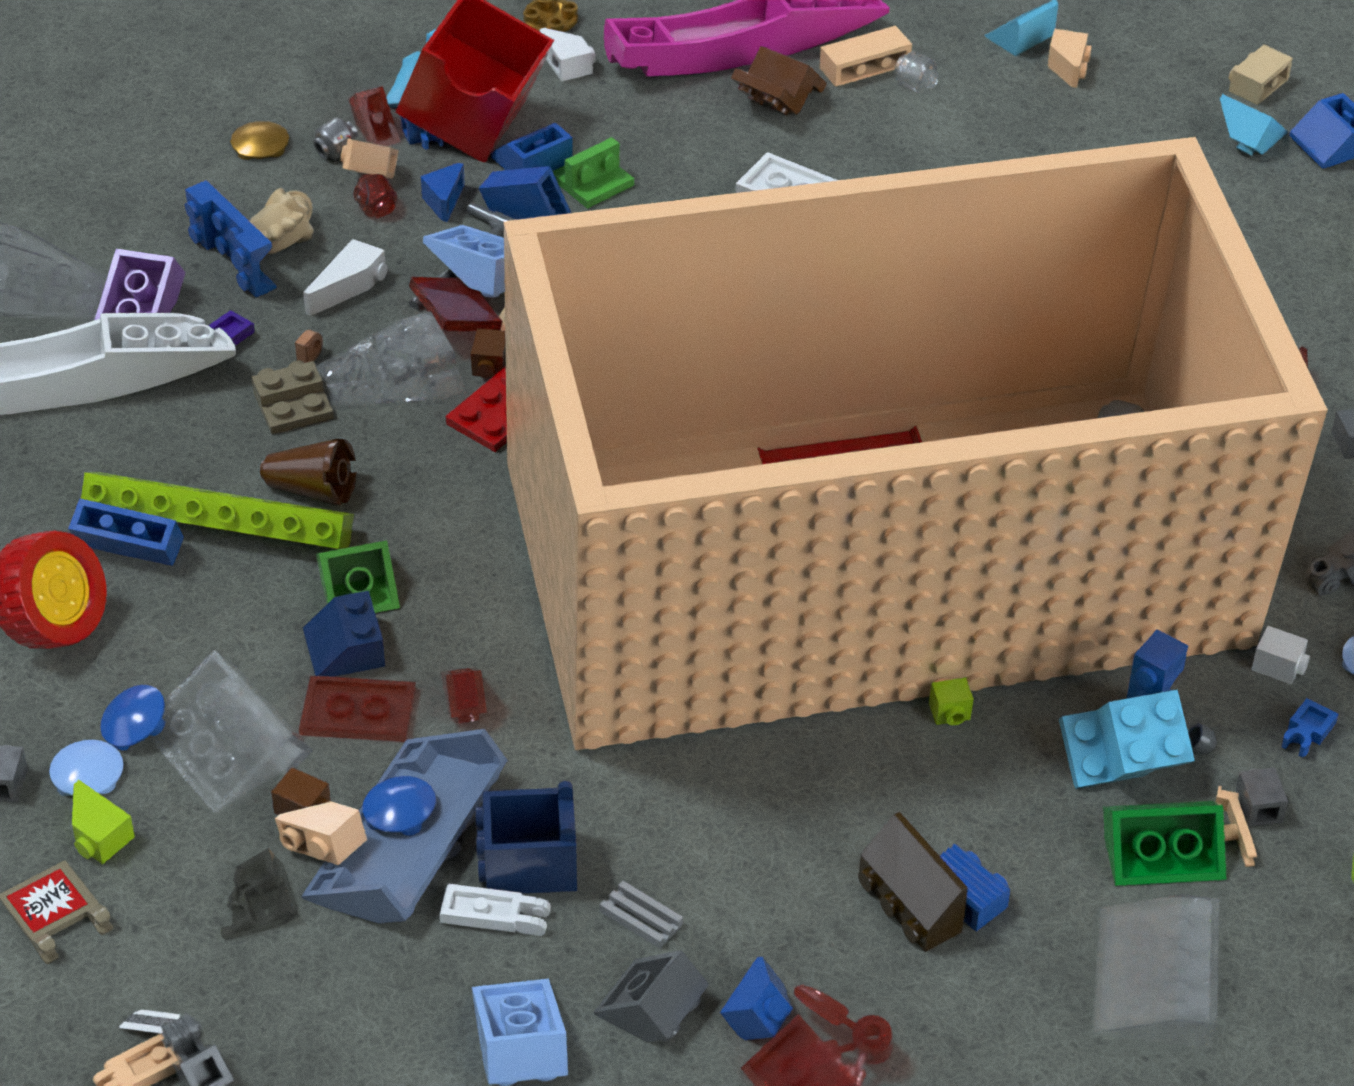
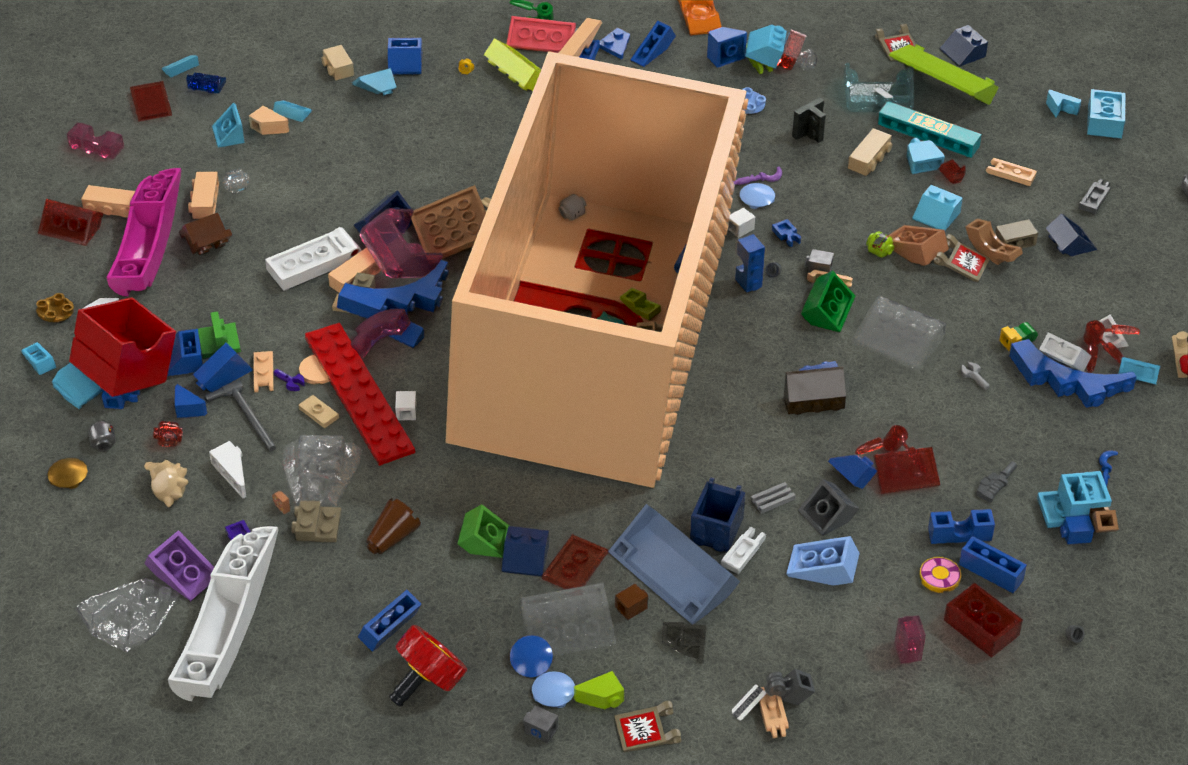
camera: 65 degrees left, 0 degrees up
lime brick [81,472,354,549] -> none
blue piece [185,180,277,298] -> none
light nougat slope [275,802,367,865] -> none
light nougat slope [341,139,399,179] -> none
clear red slope [348,86,400,146] -> none
blue dish [363,776,436,836] -> none
clear red tile [409,277,503,331] -> none
light blue slope [423,225,505,297] -> none
clear red slope [441,667,487,723] -> none
reddish brown brick [471,329,506,378] -> none
lime plate [929,677,974,725] -> none
medium azure bracket [1059,690,1195,789] -> none
none -> medium azure slope [273,100,312,122]

